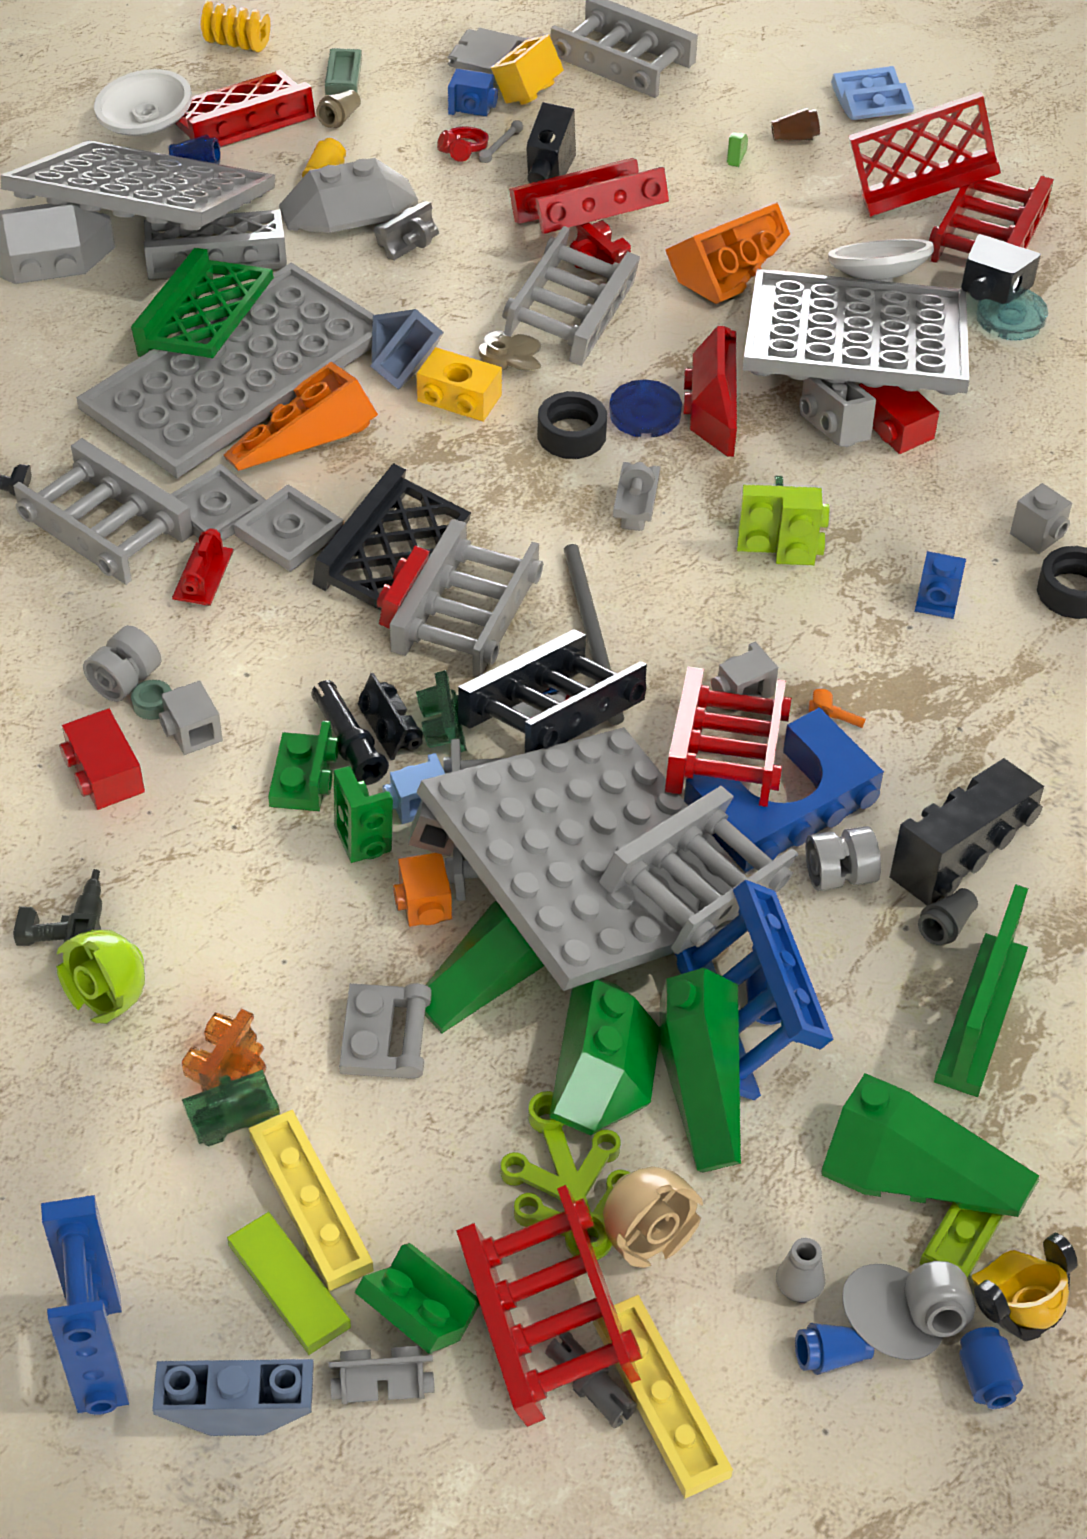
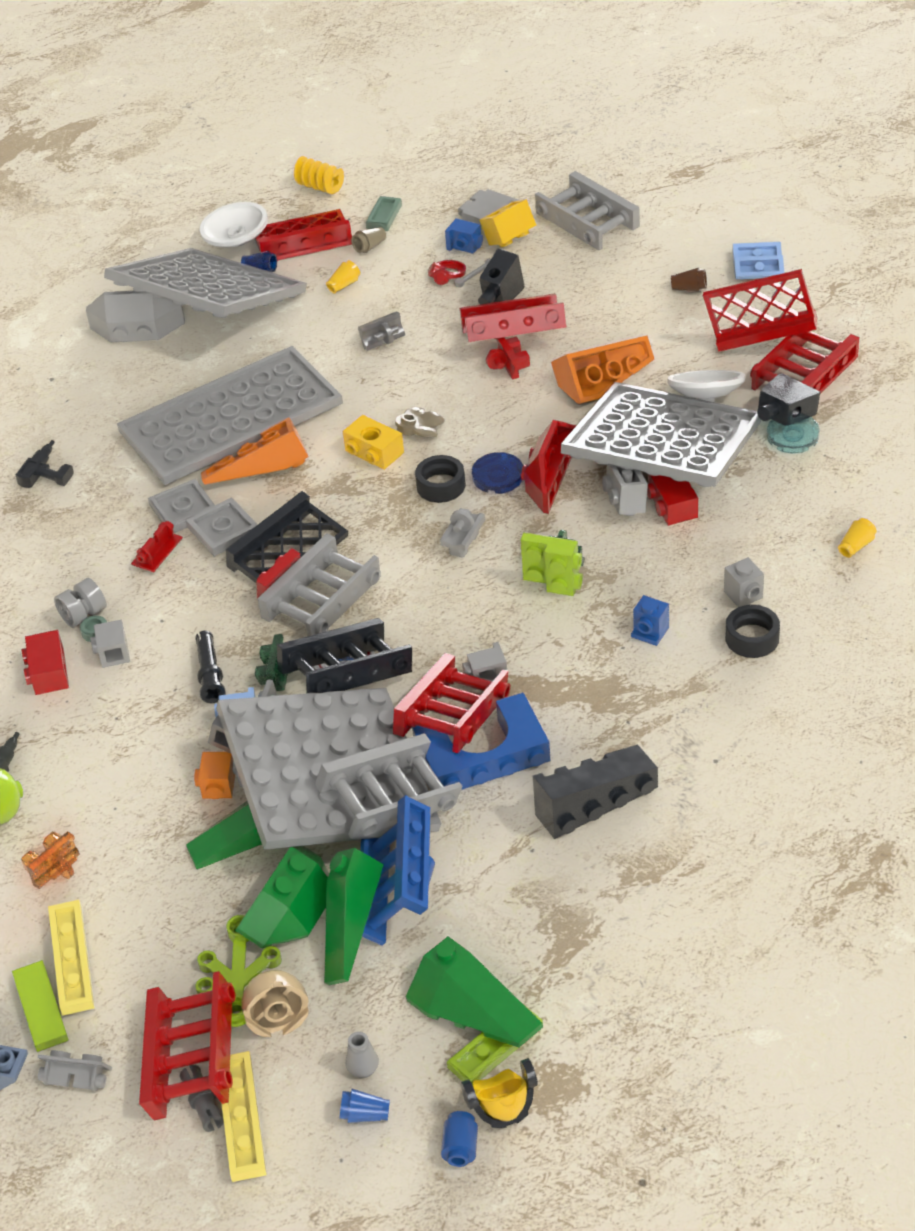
camera: 20 degrees right, 5 degrees down
light grey fence [13,438,193,585] -> none
green fence [131,248,274,358] -> none
light grey fence [144,210,287,279] -> none
clear green hips [182,1070,280,1147] -> none
green bracket [268,721,339,811] -> none
light grey wedge [279,158,418,233] -> none
green bracket [334,766,393,863] -> none
light grey plate [339,983,432,1079] -> none
green bracket [354,1243,480,1354] -> none
black hinge [357,673,423,760] -> none
sand blue slope [371,309,444,389] -> none
light grey fence [502,226,640,366] -> none
dark grey bar [564,544,624,725] -> none
bright green tile [727,132,748,167] -> none
light grey wheel [805,826,881,891] -> none
orange hand [809,689,866,728] -> none
light grey sticker [842,1264,943,1360] -> none
light grey head [904,1261,976,1337] -> none
dark grey cone [918,888,978,945] -> none
green fence [934,884,1029,1097] -> none

